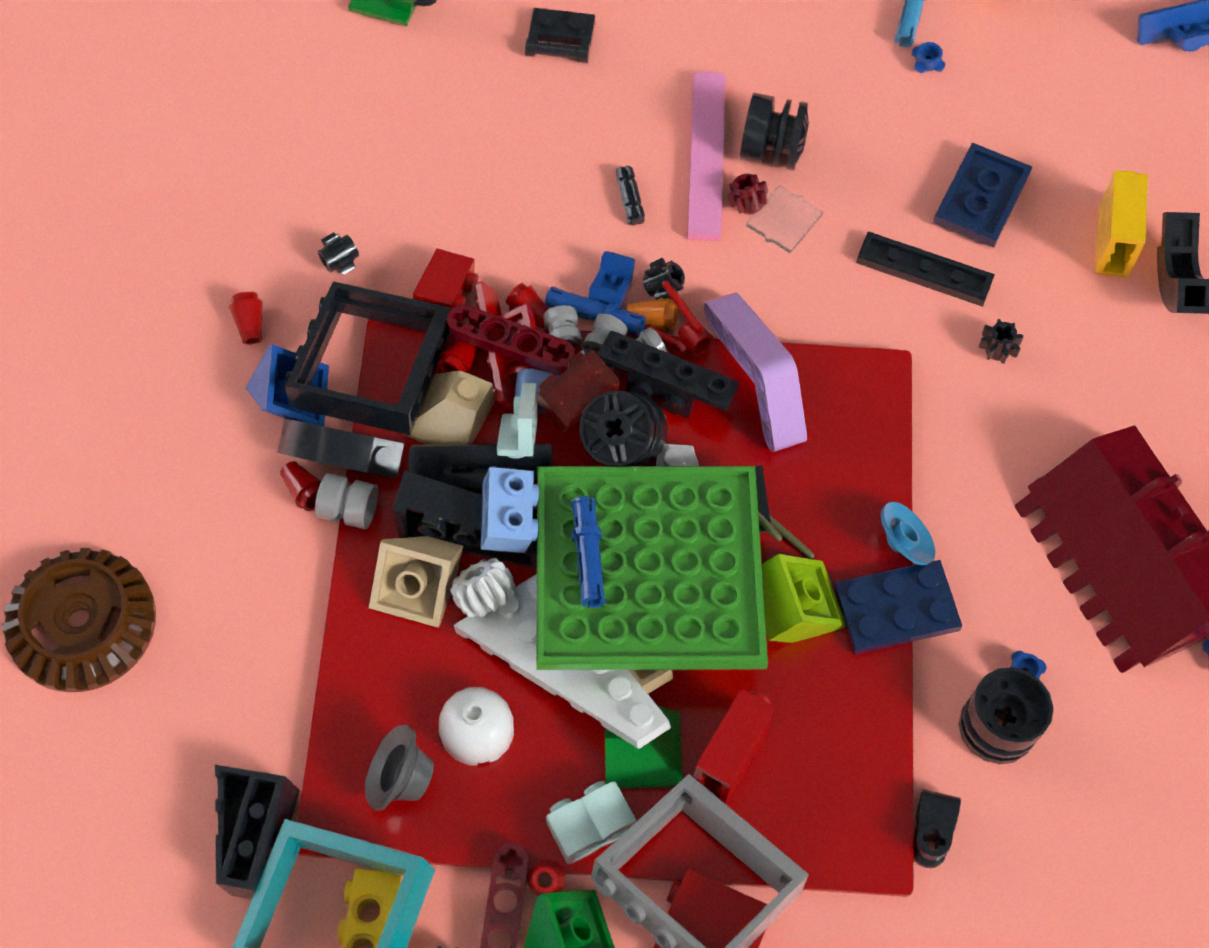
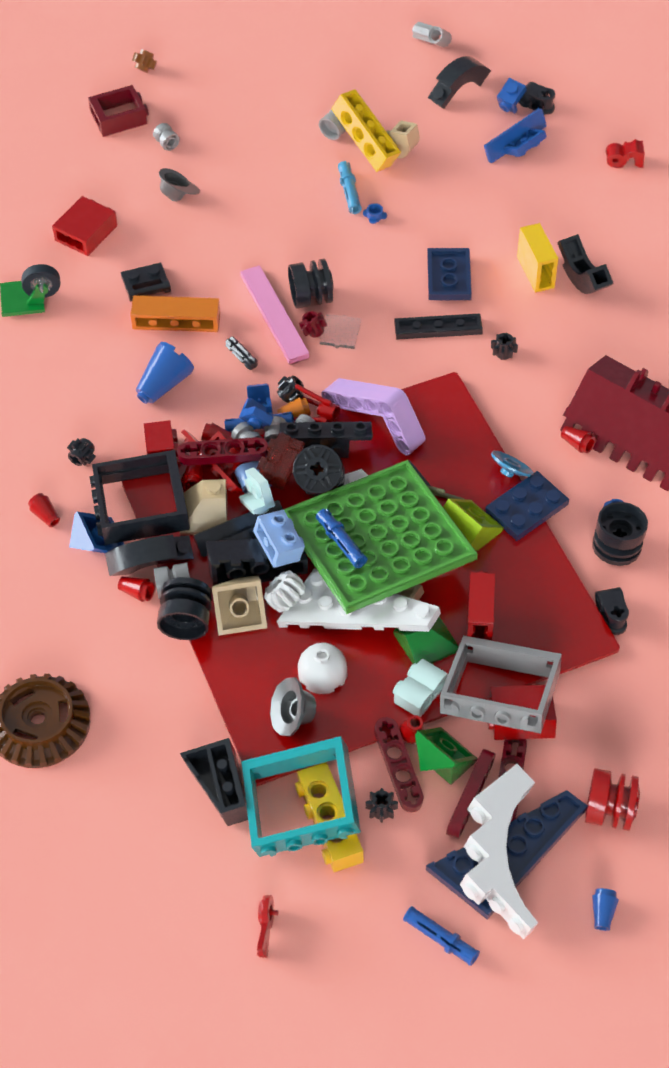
camera: 25 degrees left, 10 degrees down
none -> orange brick [130,296,221,332]
none -> blue cone [135,341,194,404]
none -> black wheel [157,577,213,640]
none -> blue bracket [239,398,274,428]
none -> red cone [560,426,596,453]

